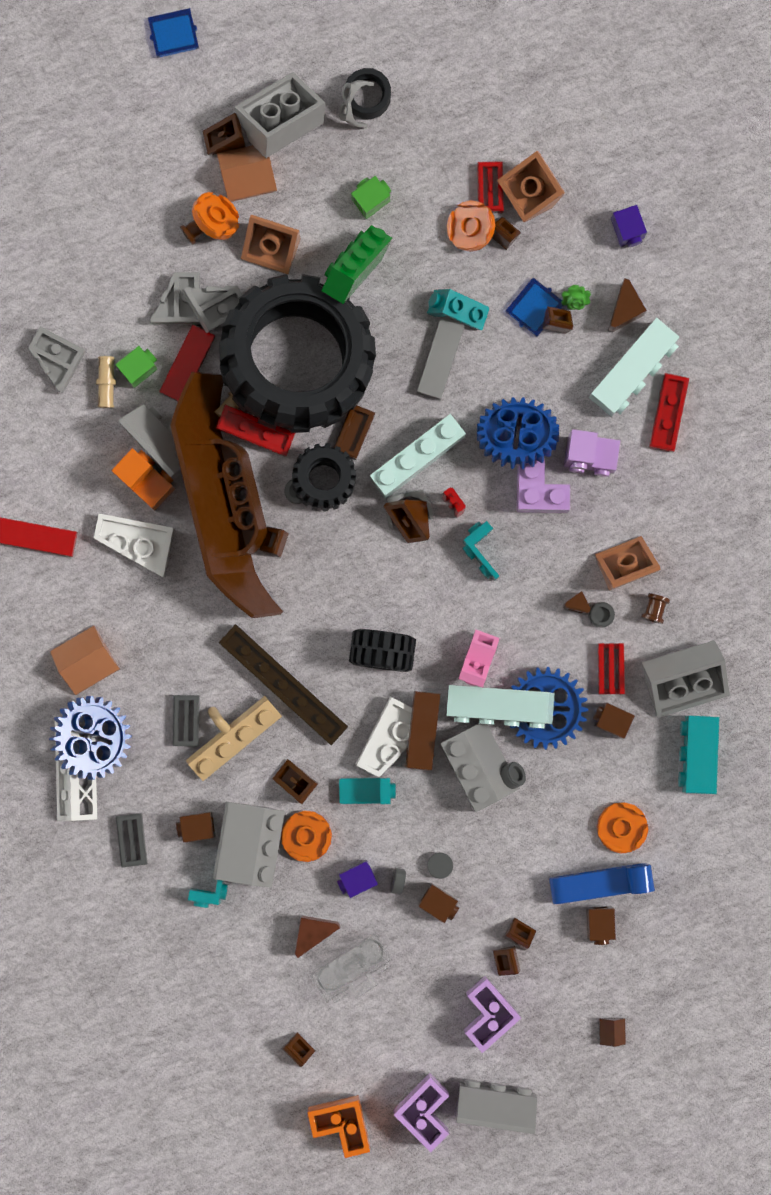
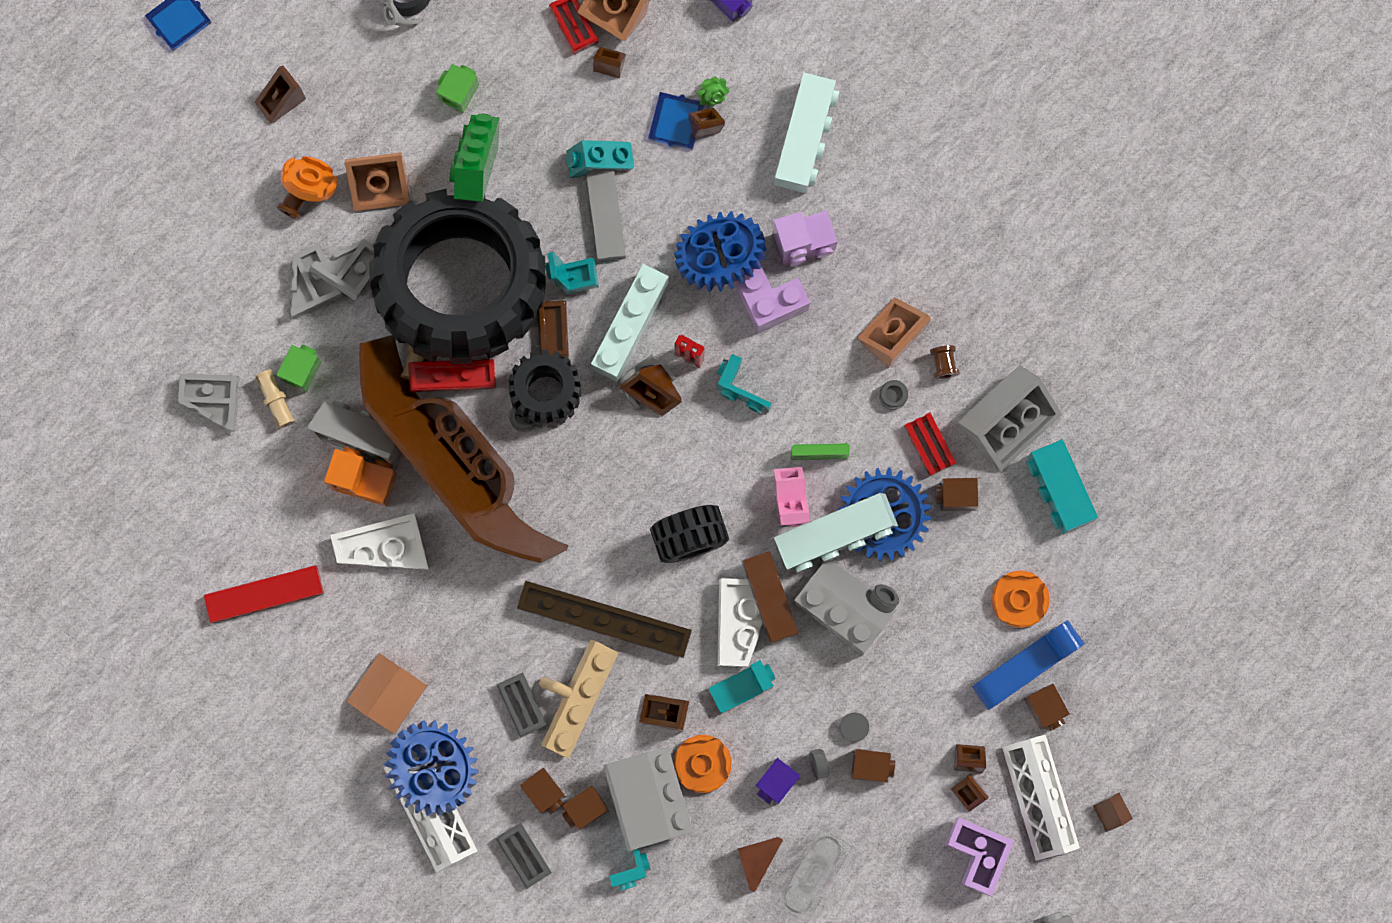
camera: 25 degrees left, 5 degrees down
red tile [159,324,215,402] -> none
nougat slope [217,145,277,202] -> none
light grey slope [235,72,325,158] -> none
reddish brown slope [260,526,289,557] -> none
orange tile [446,200,495,252] -> none
reddish brown slope [563,591,591,615] -> none
reddish brown slope [608,278,647,333] -> none
red tile [649,373,690,452] -> none
none -> reddish brown brick [520,767,566,815]
none -> teal bracket [545,252,599,294]
none -> bright green tile [791,443,850,460]
none -> white fence [1002,735,1080,861]

